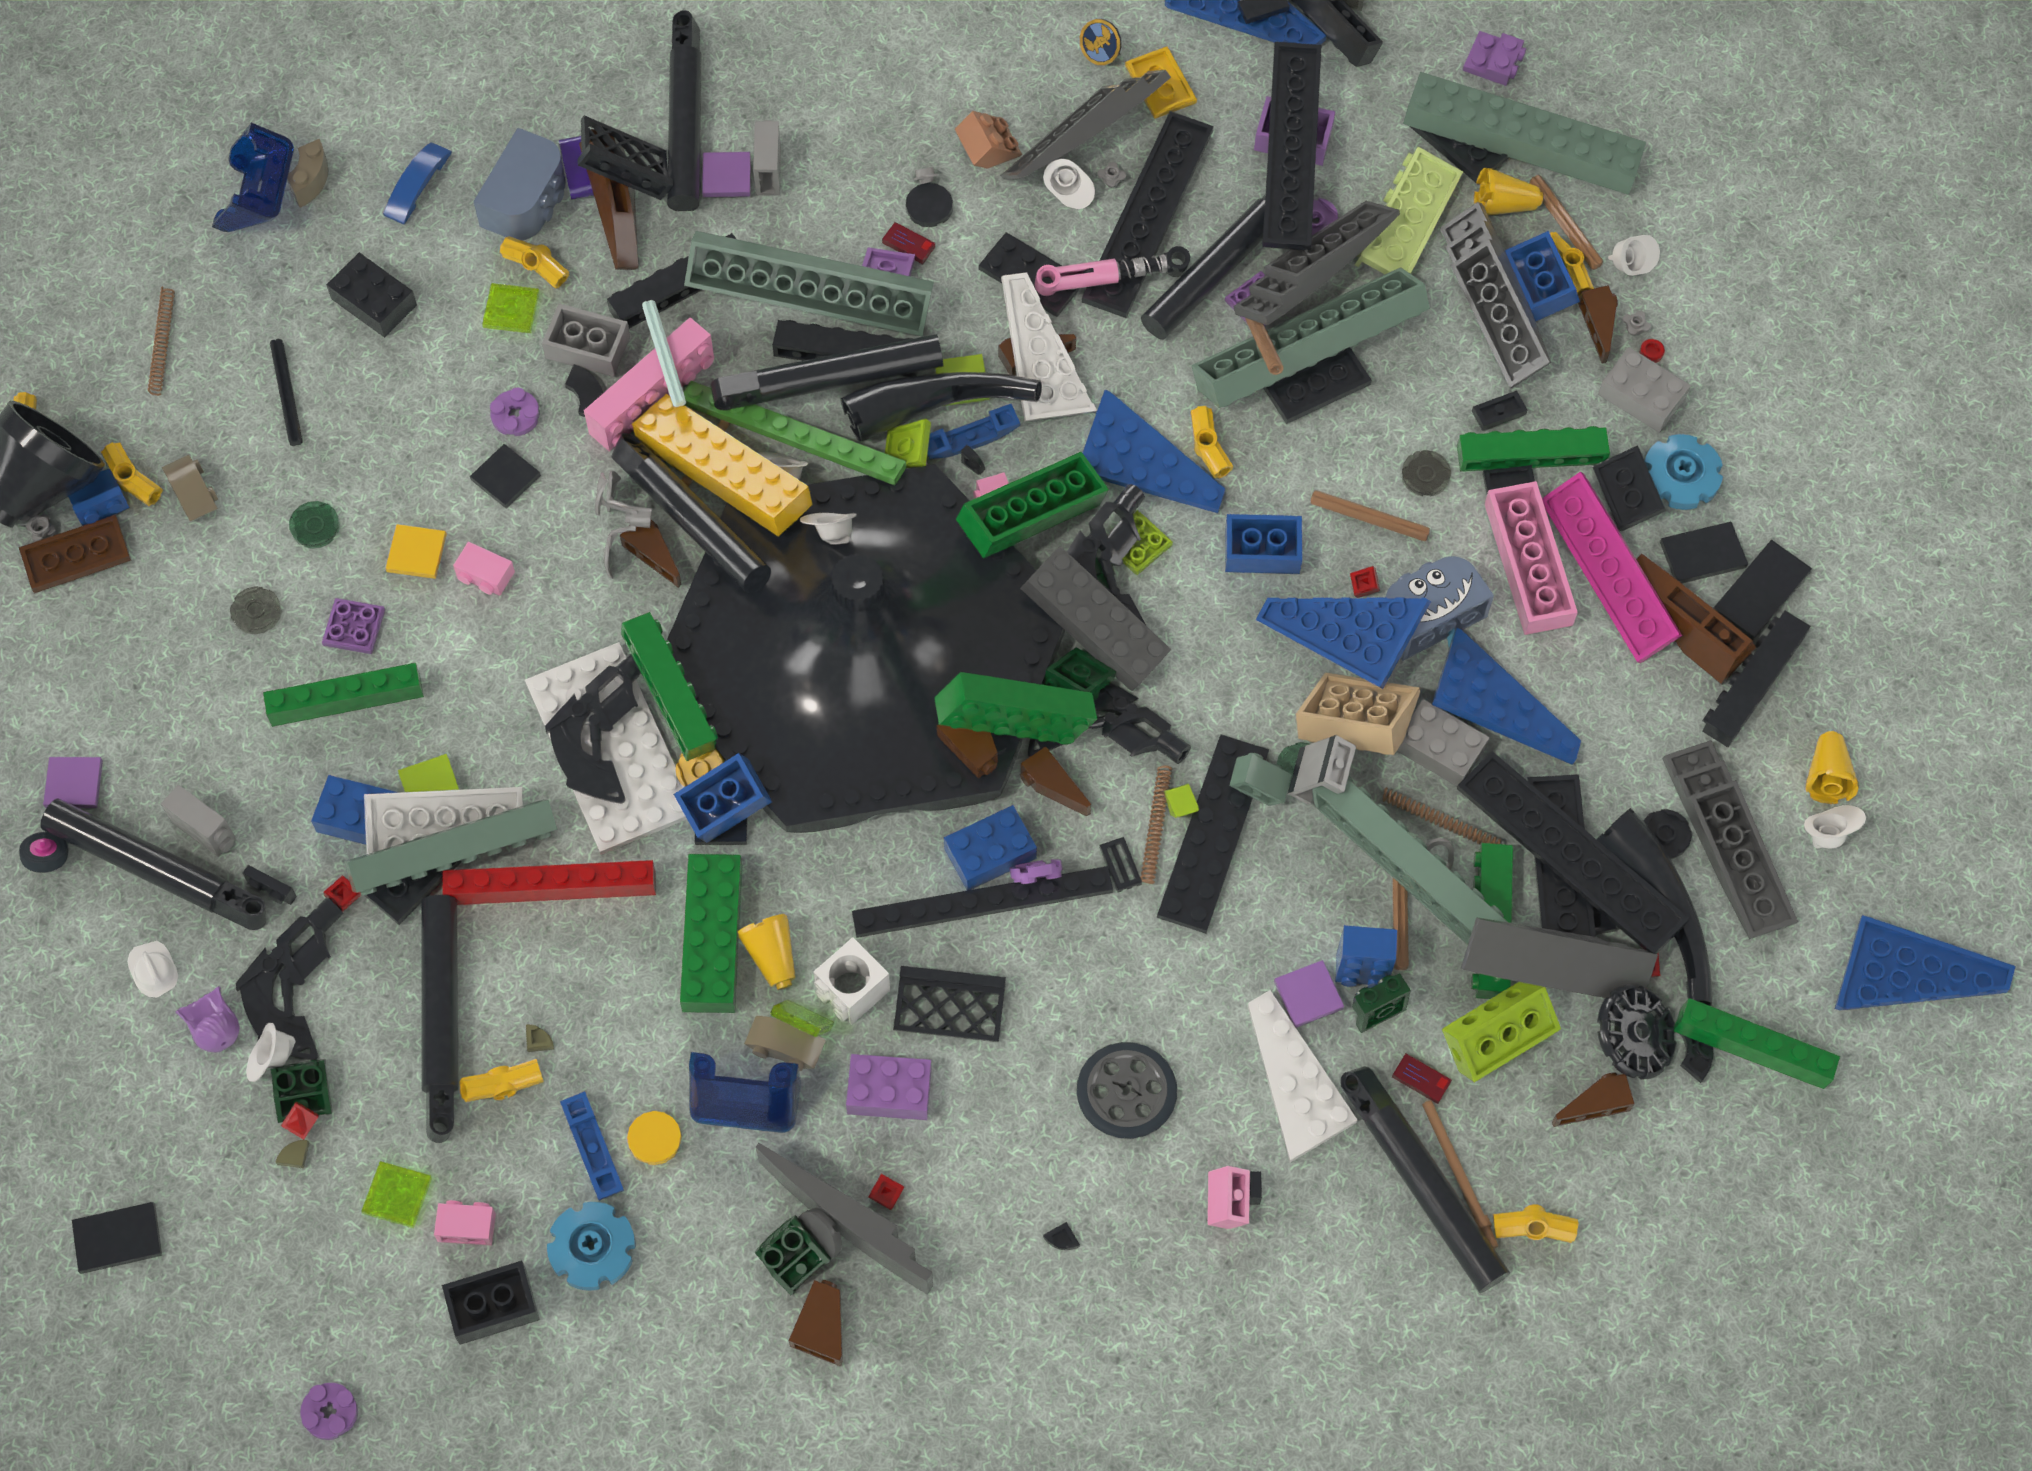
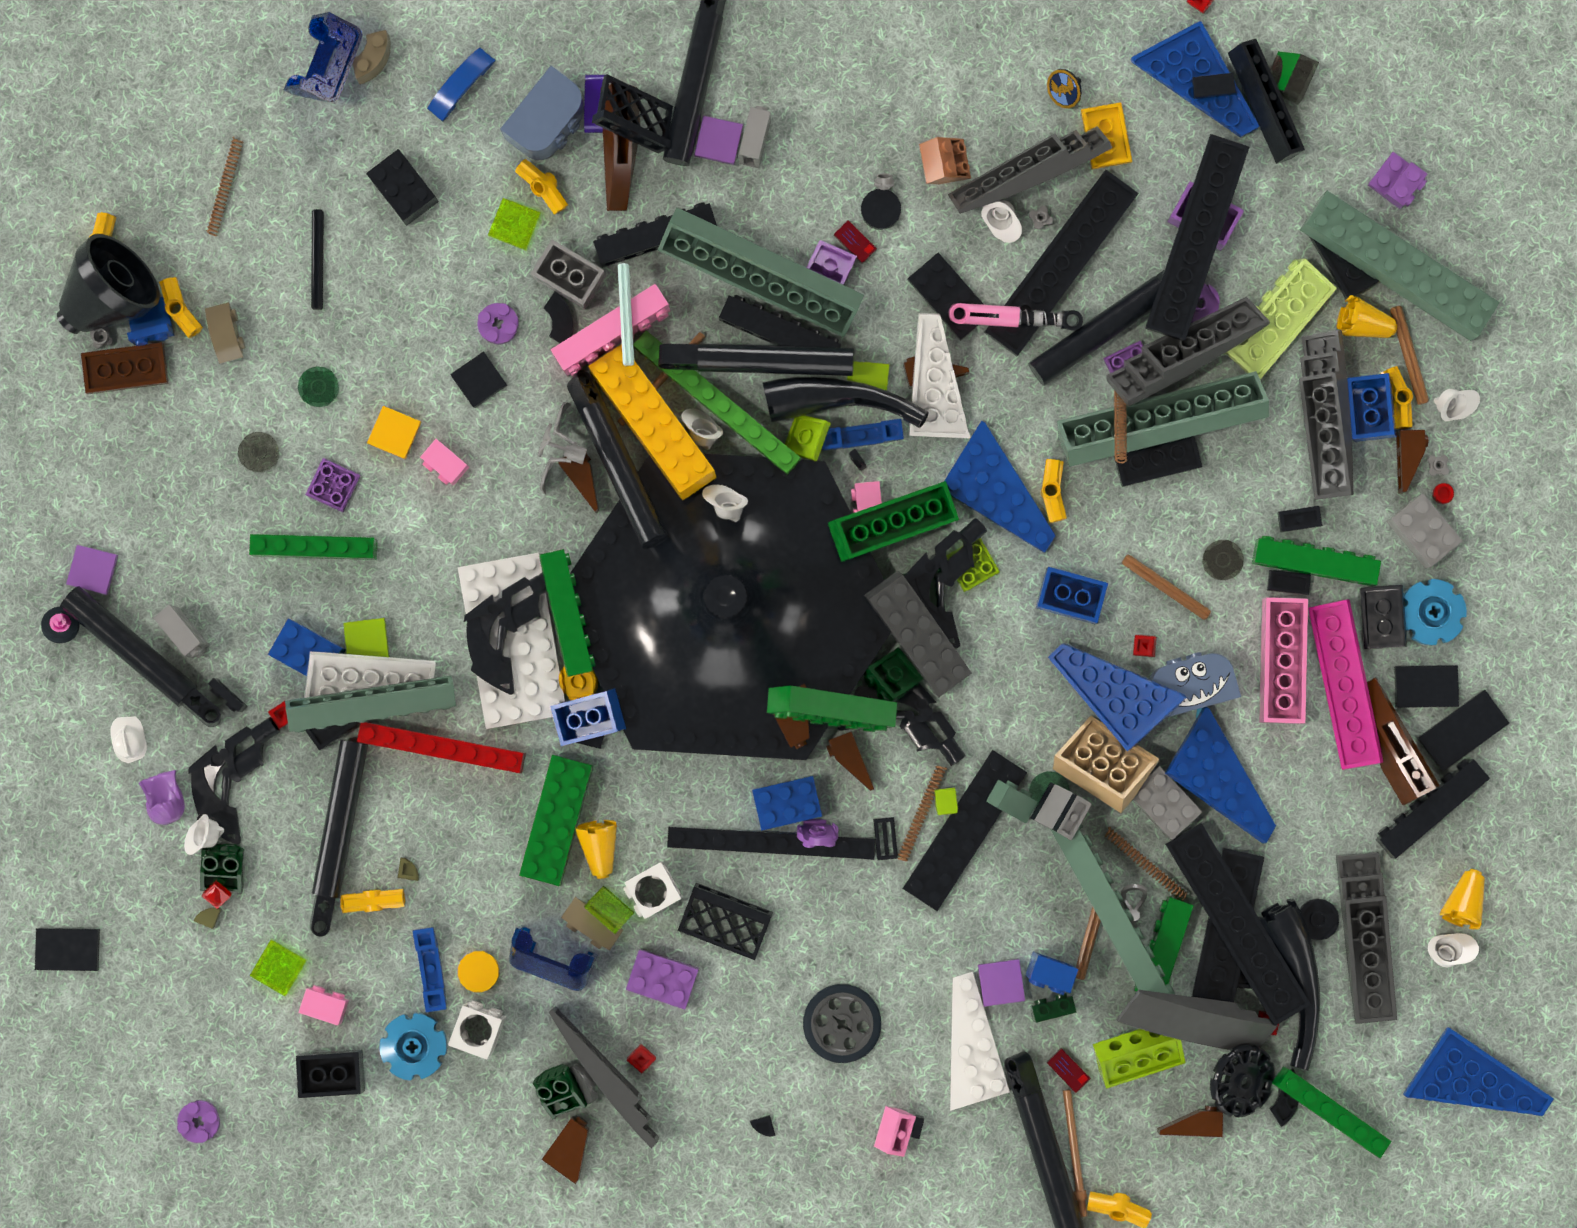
camera: 20 degrees right, 20 degrees up
none -> white brick [448,1000,507,1060]

